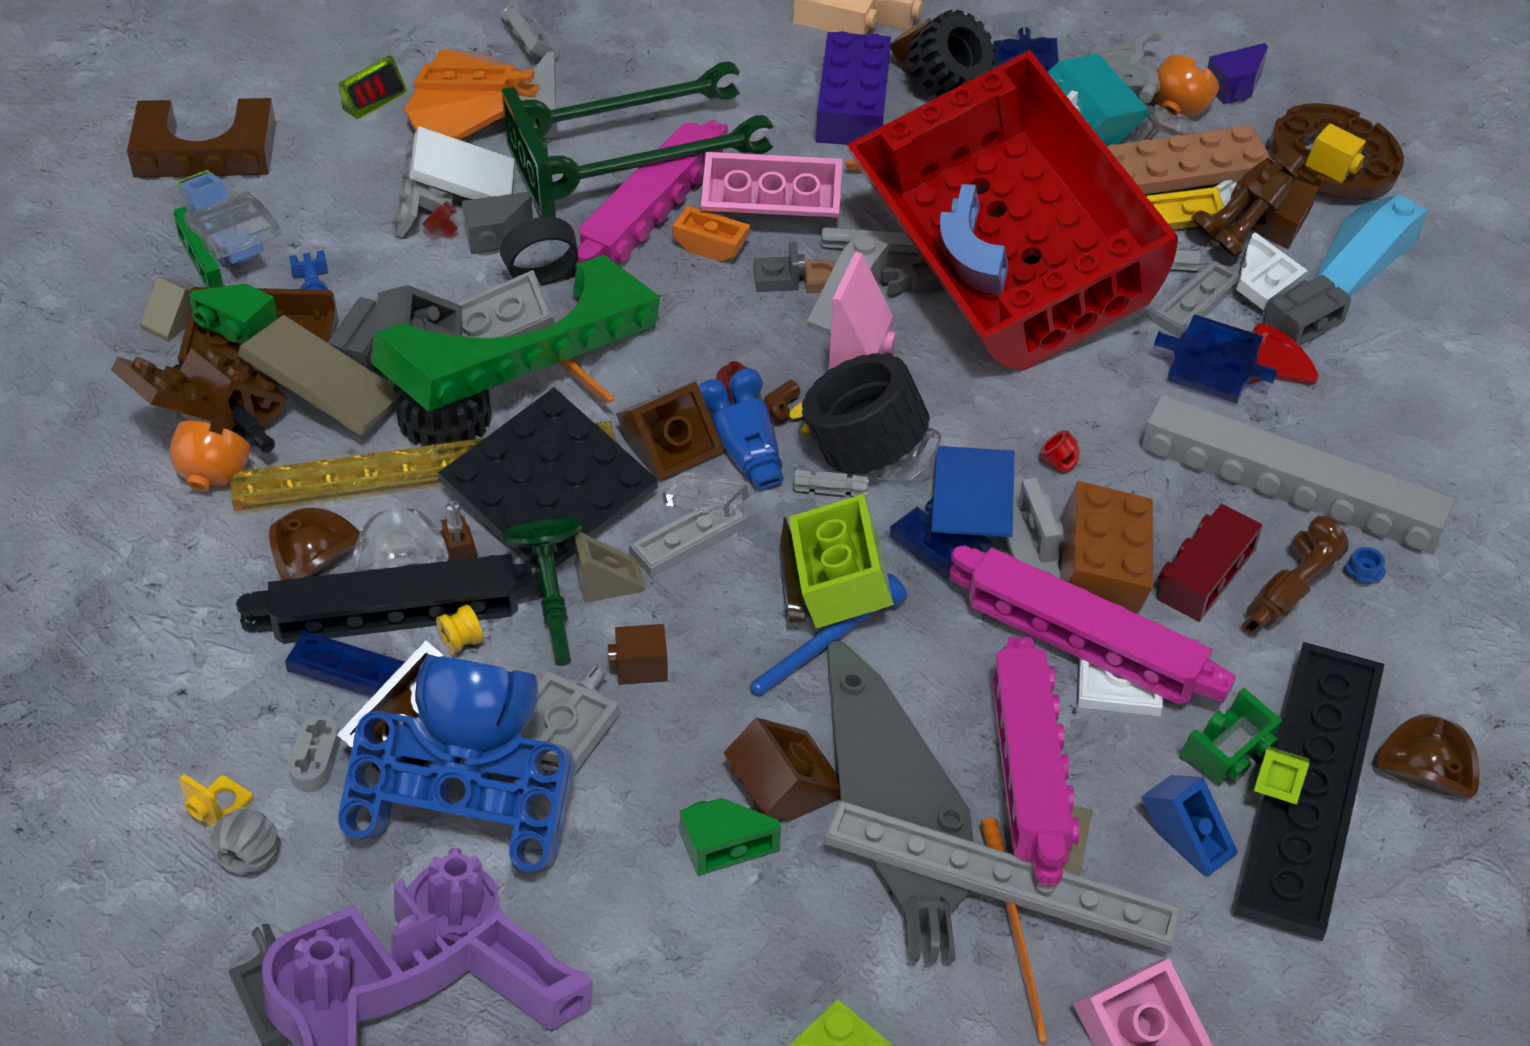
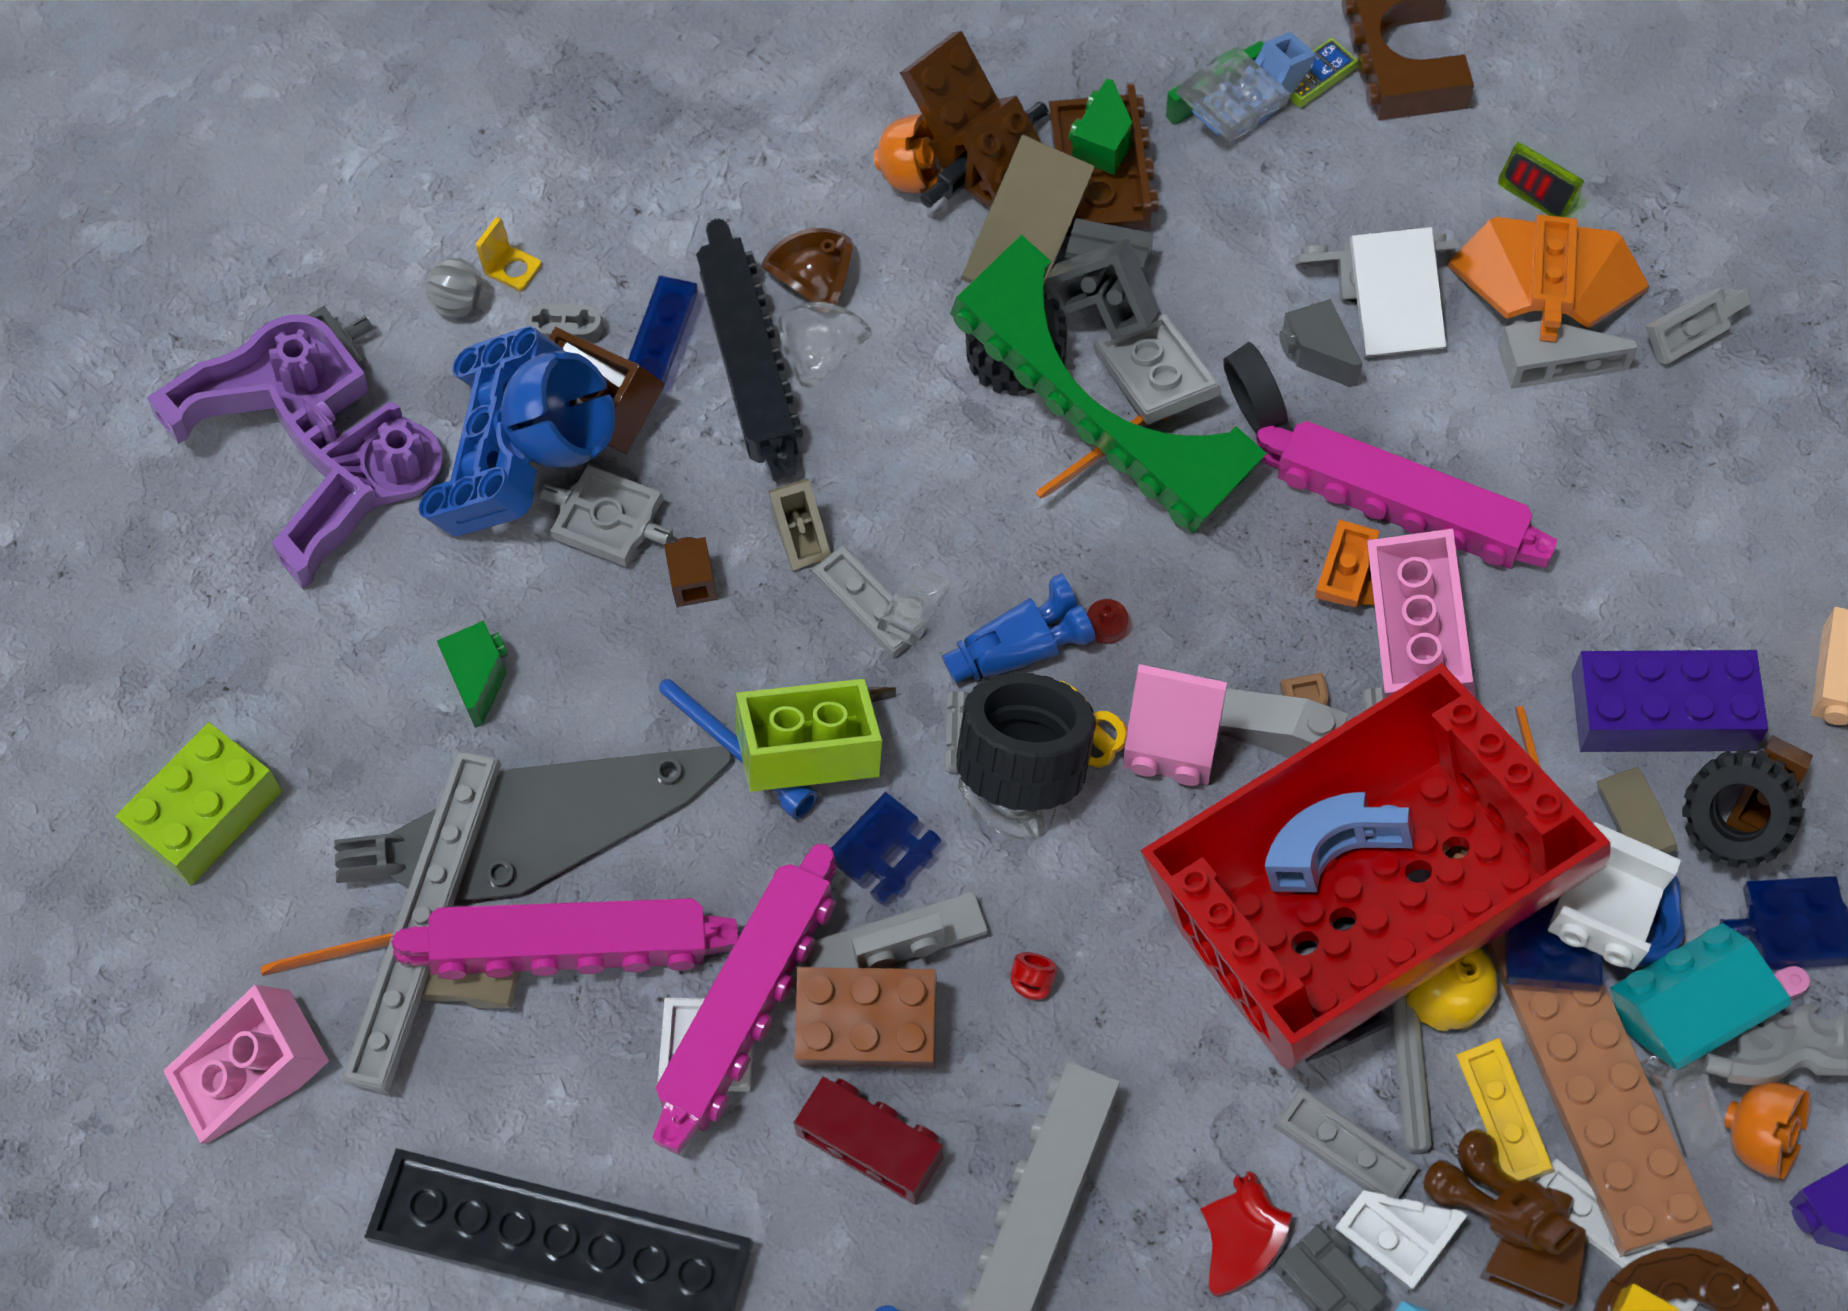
camera: 90 degrees right, 15 degrees up
dark tan slope [140,277,196,342] -> none
clear yellow plate [230,421,616,511] -> none
blue hinge [289,250,328,290] -> none
clear red tile [422,201,458,238] -> none
yellow wheel [436,605,484,655] -> none
black plate [438,387,658,567] -> none
reddish brown piece [439,500,478,561] -> none
dark green piece [501,61,773,217] -> none
dark green dish [501,518,582,666] -> none
reddish brown slope [616,382,725,481] -> none
reddish brown slope [724,717,840,821] -> none
dark grey bracket [754,242,805,292] -> none
reddish brown arm [764,380,800,424] -> none
blue piece [931,446,1015,537] -> none
blue slope [1141,775,1238,876] -> none
clear blue plate [1154,314,1278,404] -> none
green window [1179,687,1283,786] -> none
reddish brown piece [1242,516,1349,635] -> none
lime panel [1254,746,1310,805] -> none

